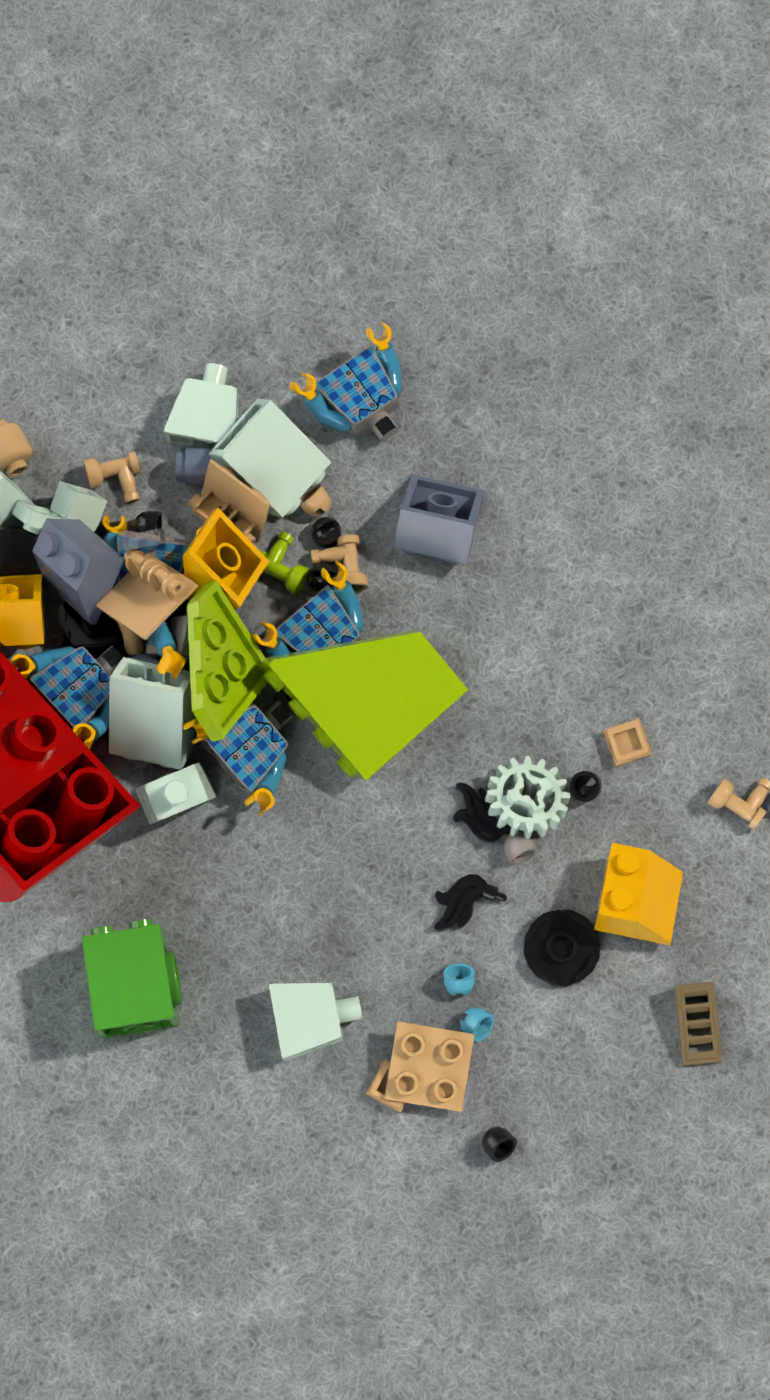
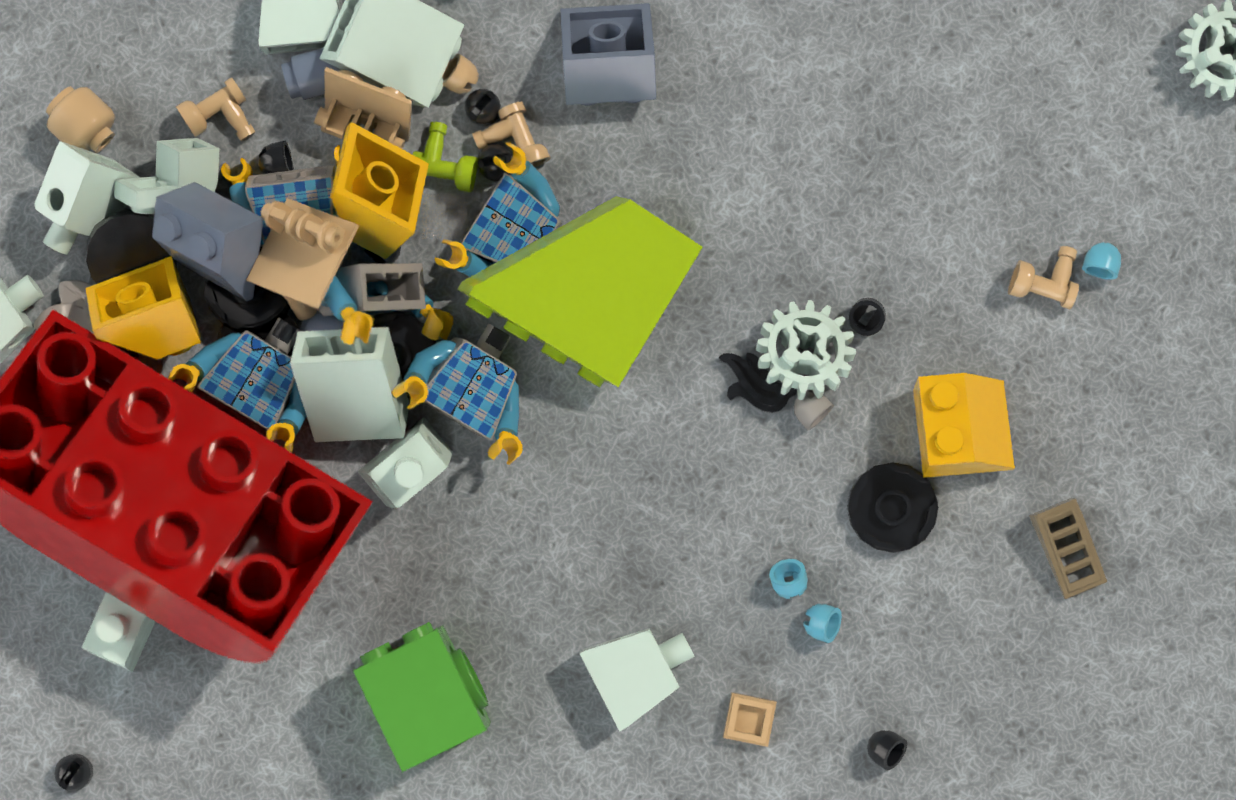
camera: 20 degrees left, 10 degrees up
clear tile [121,529,166,551] -> none
lime plate [187,580,268,742] -> none
tan hinge [385,1021,475,1112] -> none
black piece [434,874,507,932] -> none
tan tile [603,718,652,768] -> none

